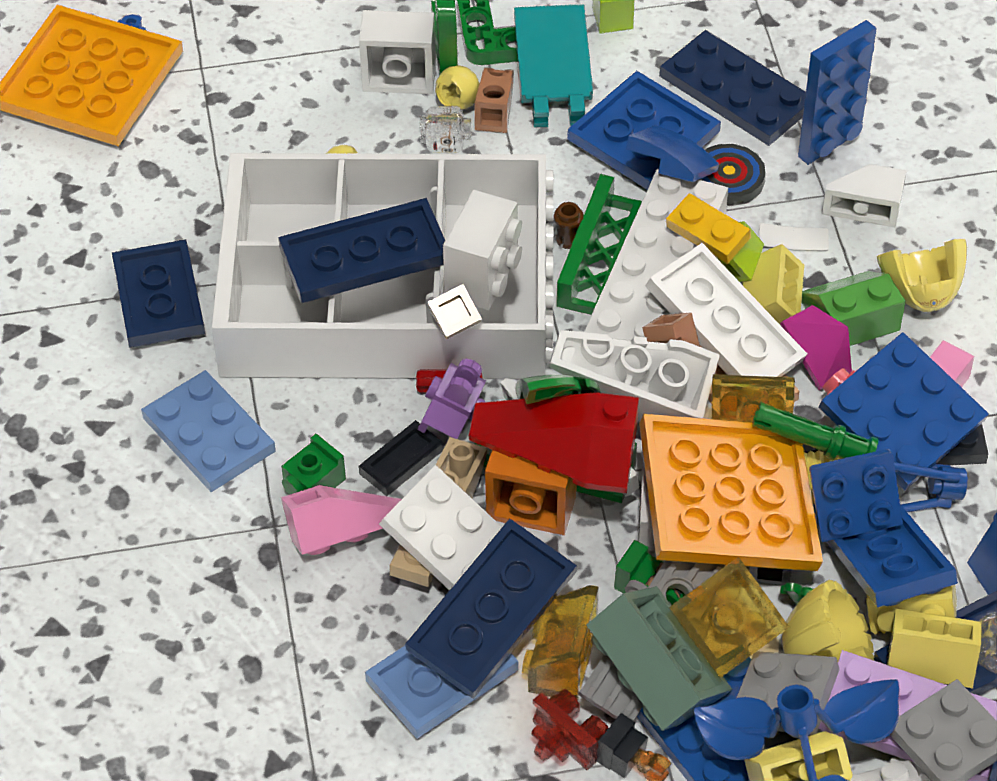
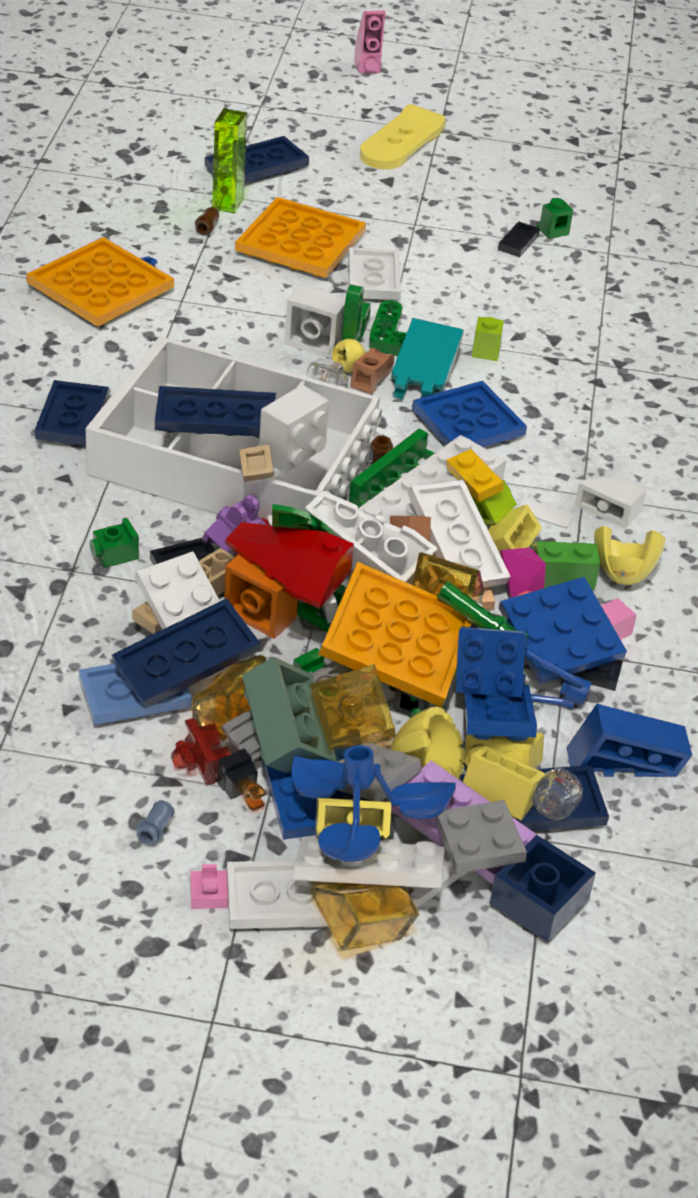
camera: 15 degrees right, 10 degrees down
medium blue plate [141,370,276,492] -> none
bright pink slope [281,485,402,555] -> none
blue slope [626,125,719,182] -> none
dark blue plate [659,30,806,146] -> none
pearl dark grey tile [699,144,766,206] -> none
blue plate [798,20,877,165] -> none

